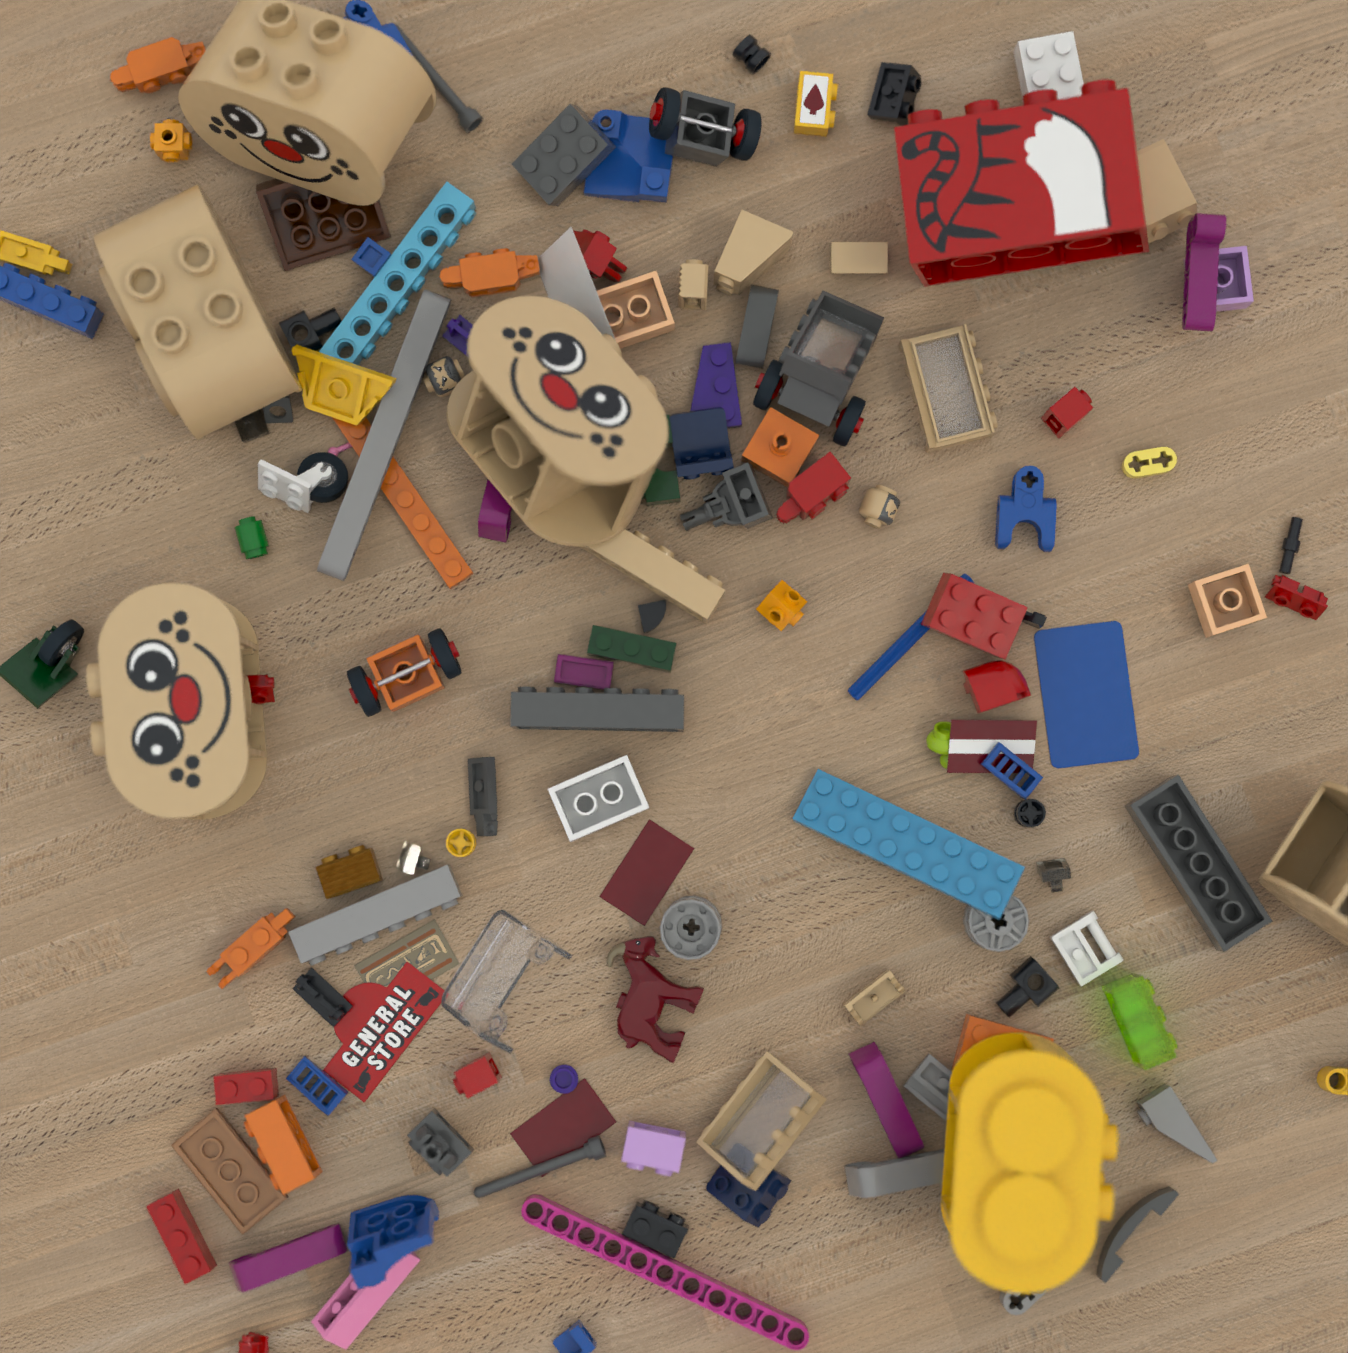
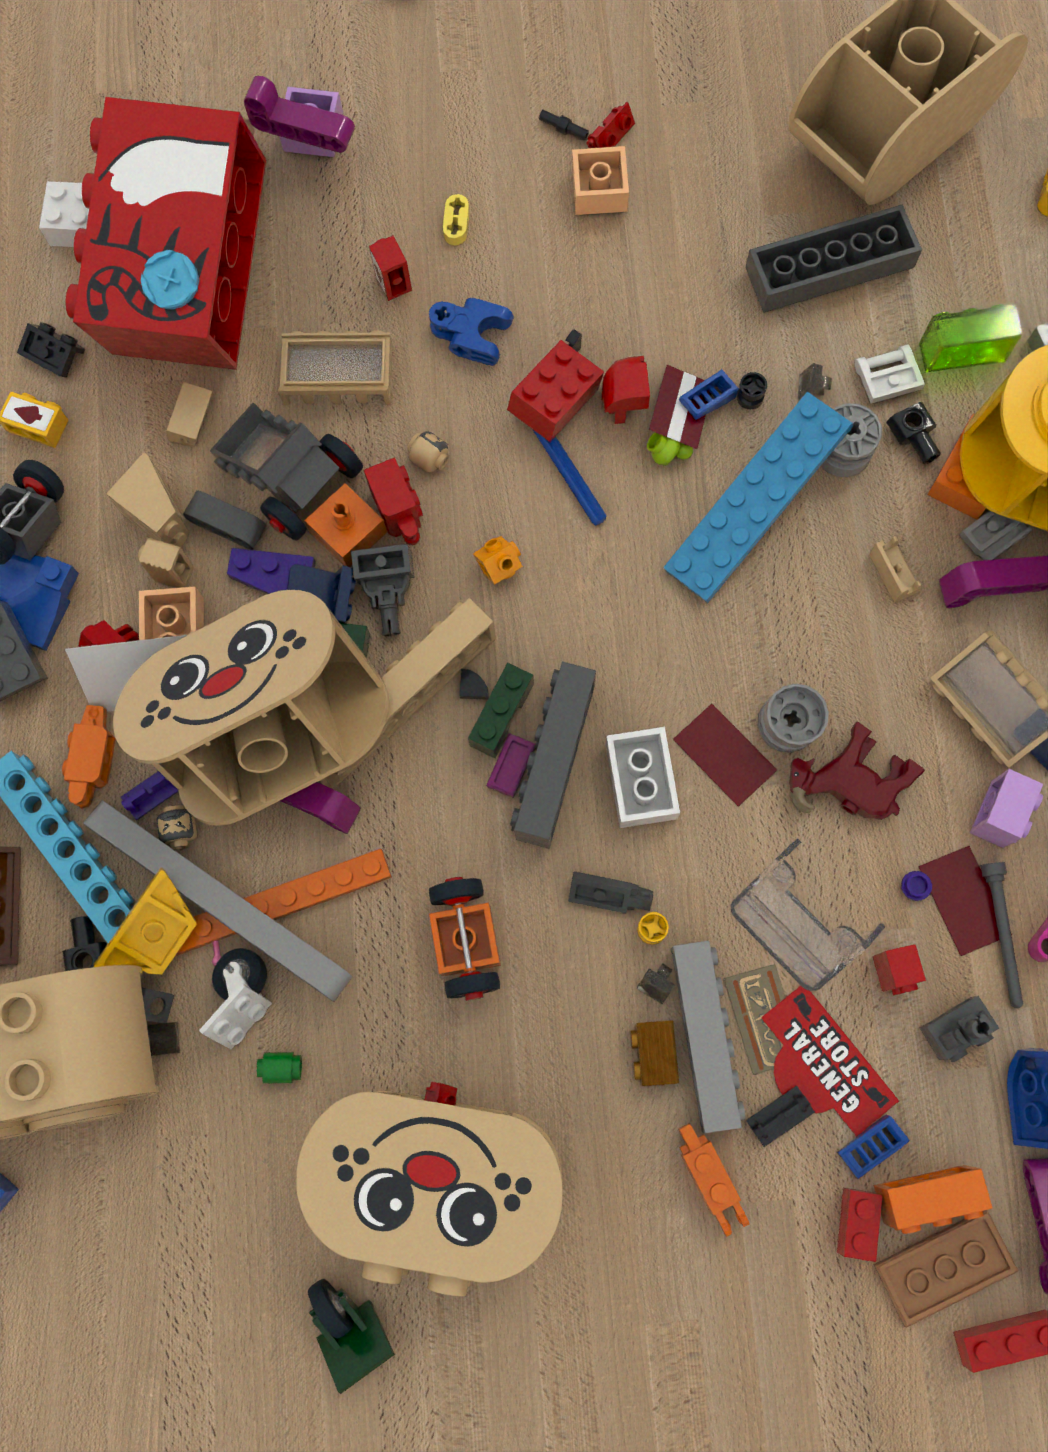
camera: 70 degrees left, 10 degrees down
blue panel [351,237,391,279] -> none
blue sticker [1034,621,1139,768] -> none
none -> medium azure tile [140,250,199,310]

